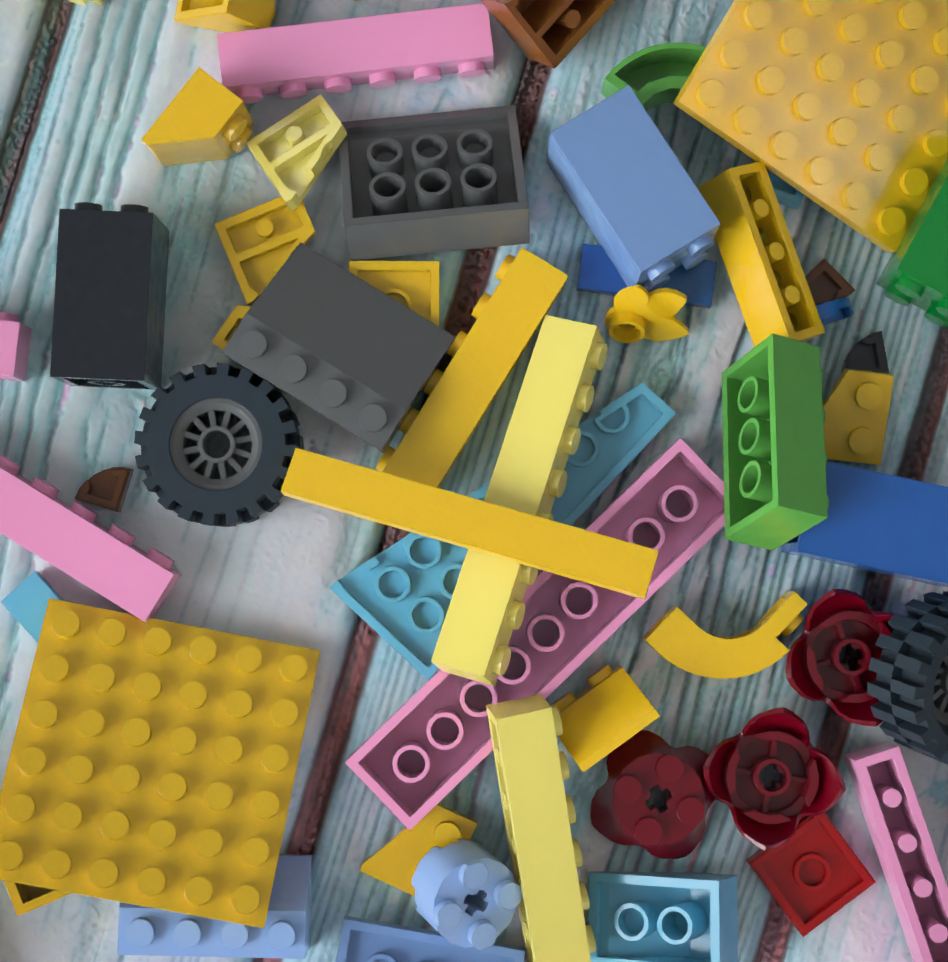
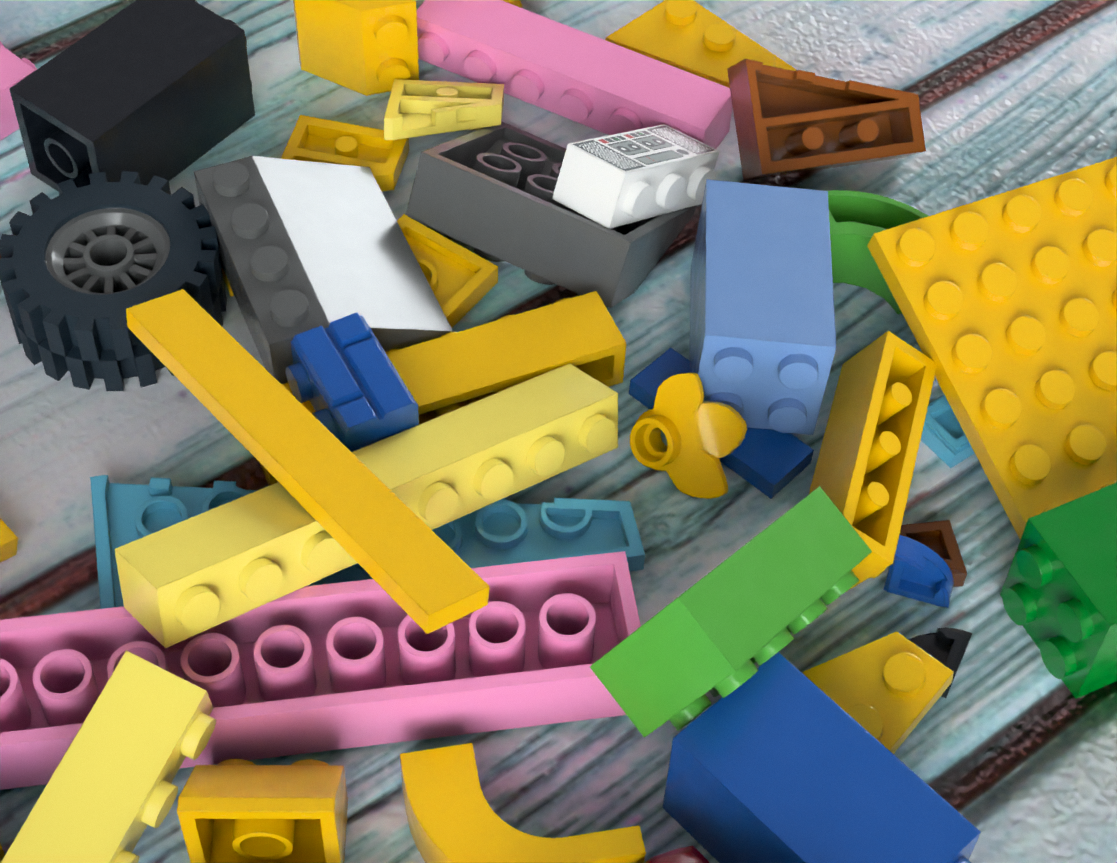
camera: 30 degrees right, 35 degrees down
none -> blue brick [285,312,419,452]
none -> white brick [552,124,720,229]

